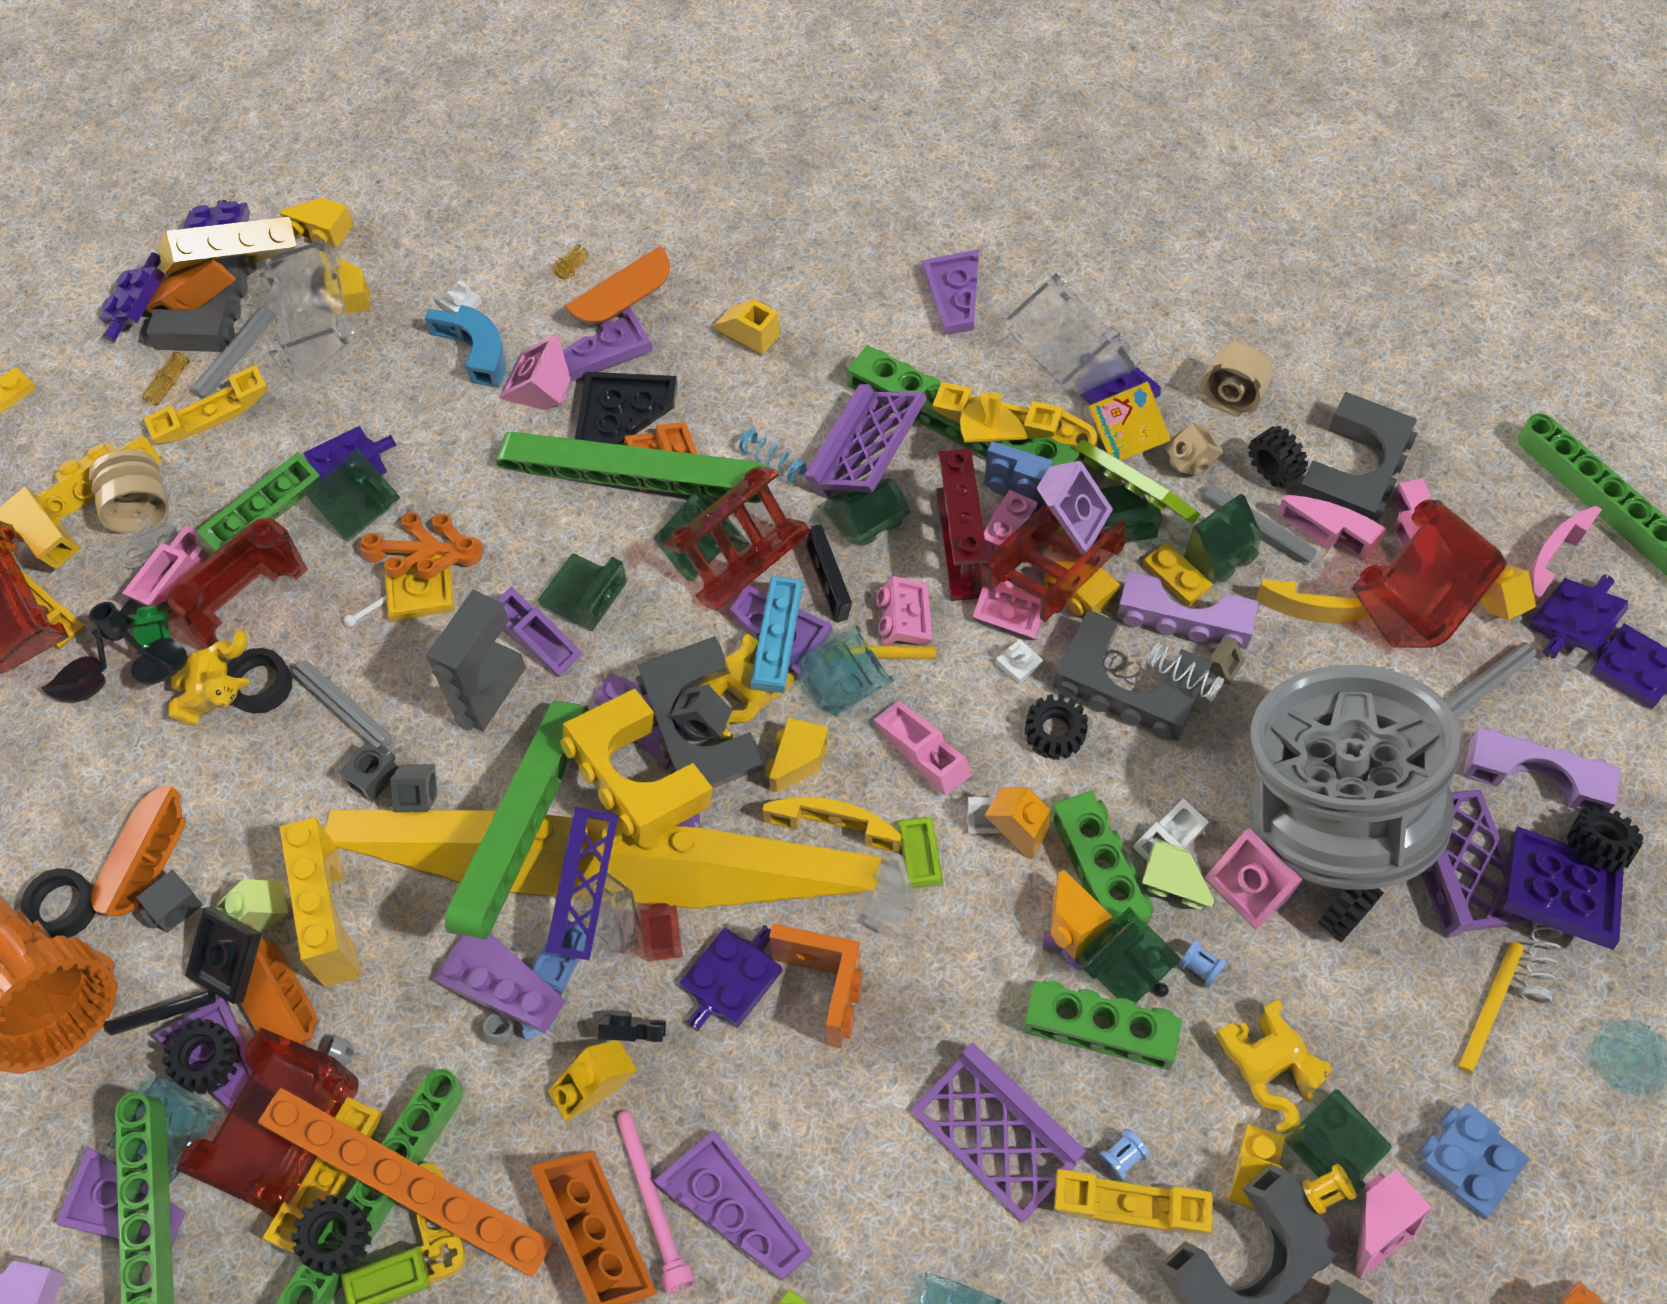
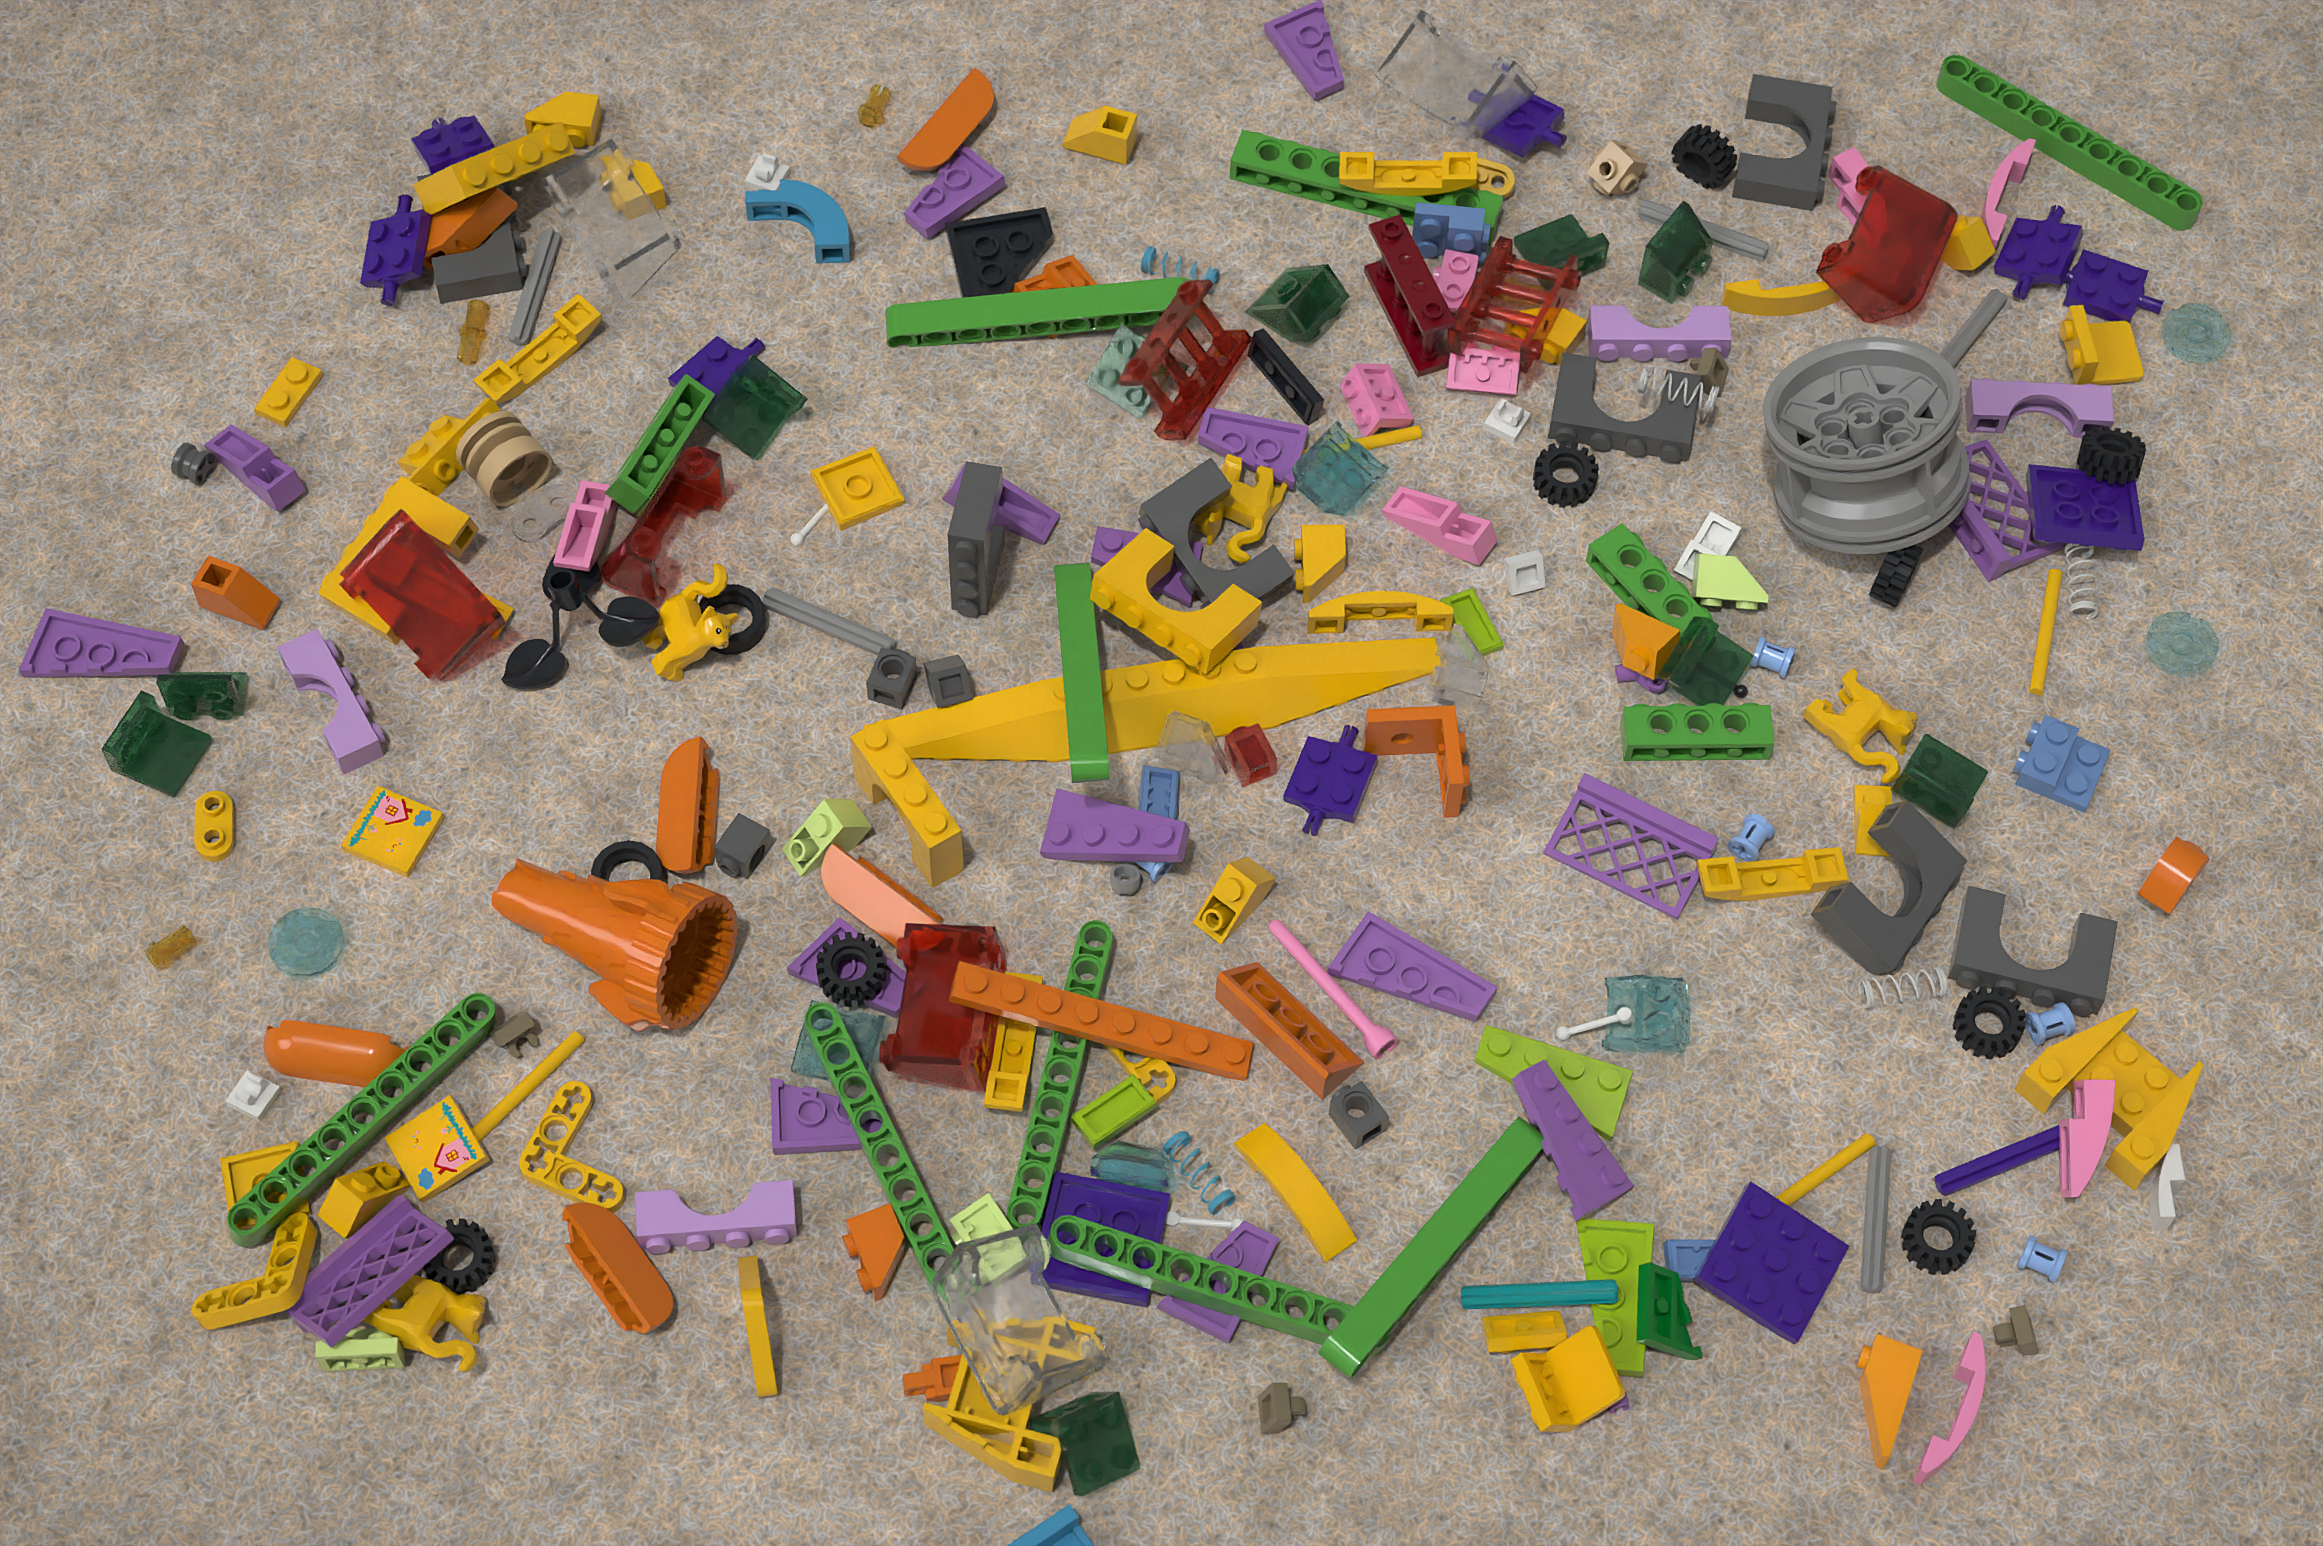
camera: 20 degrees left, 0 degrees up
black bar [107,989,216,1036] -> none
green bracket [128,605,171,655] -> none
black tile [185,907,262,1004] -> none
black tyre [291,1195,372,1276] -> none
orange plant [360,512,484,580] -> none
bright pink slope [499,334,571,410] -> none
clear green bracket [538,553,627,631] -> none
dark purple fence [545,807,618,961] -> none
black plate [598,1011,666,1042] -> none
dark grey brick [671,684,732,741] -> none
medium azure tile [751,576,803,693] -> none
medium lavender fence [804,384,927,498] -> none
yellow shield [960,392,1027,443] -> none
light orange slope [984,787,1050,859] -> none
lavender slope [1036,461,1113,555] -> none
lime wing [1075,439,1201,525] -> none
yellow tile [1089,381,1171,461] -> none
yellow plate [1142,542,1213,607] -> none
tan brick [1200,341,1273,416] -> none
bright pink slope [1205,828,1303,929] -> none
bright pink slope [1277,495,1386,560] -> none
yellow bush [1302,1163,1357,1215] -> none
bright pink slope [1355,1169,1432,1279] -> none
none -> yellow bracket [2060,305,2144,385]

